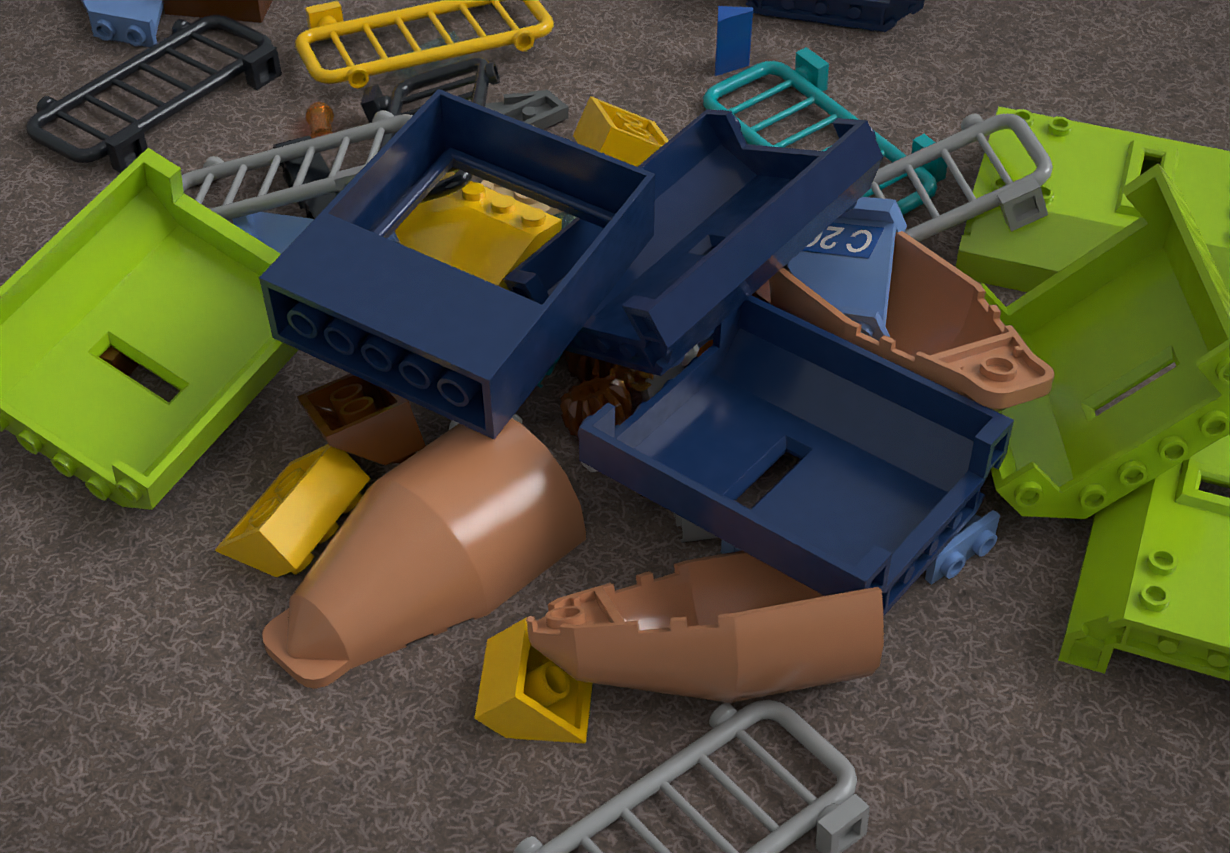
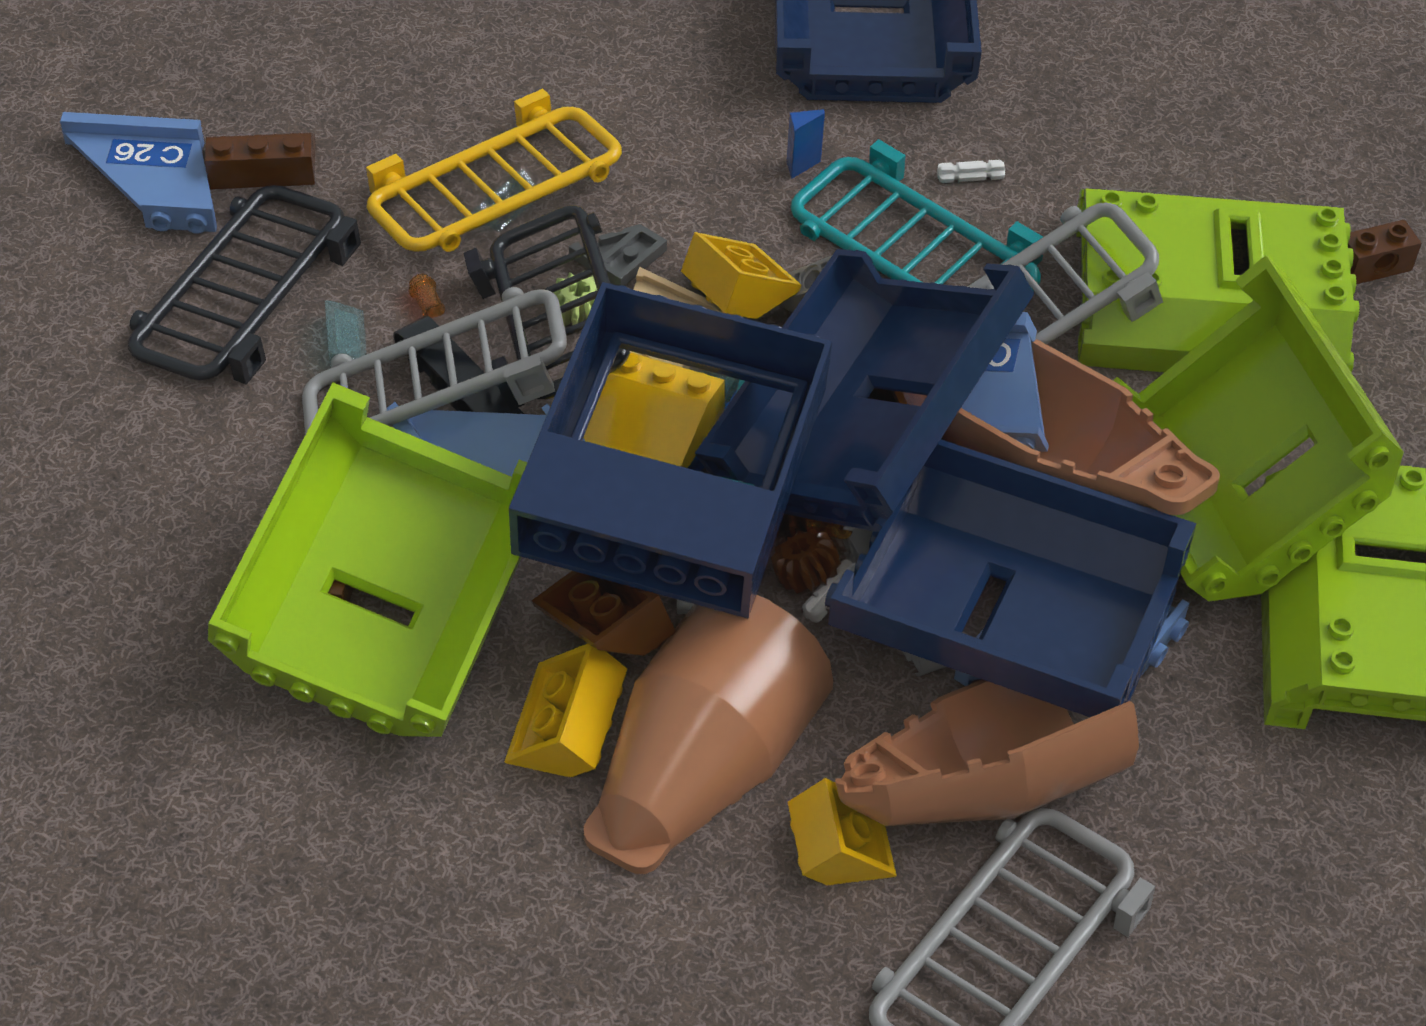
camera: 15 degrees left, 5 degrees up
none -> clear light blue slope [325,300,367,368]
none -> white axle [937,160,1005,183]

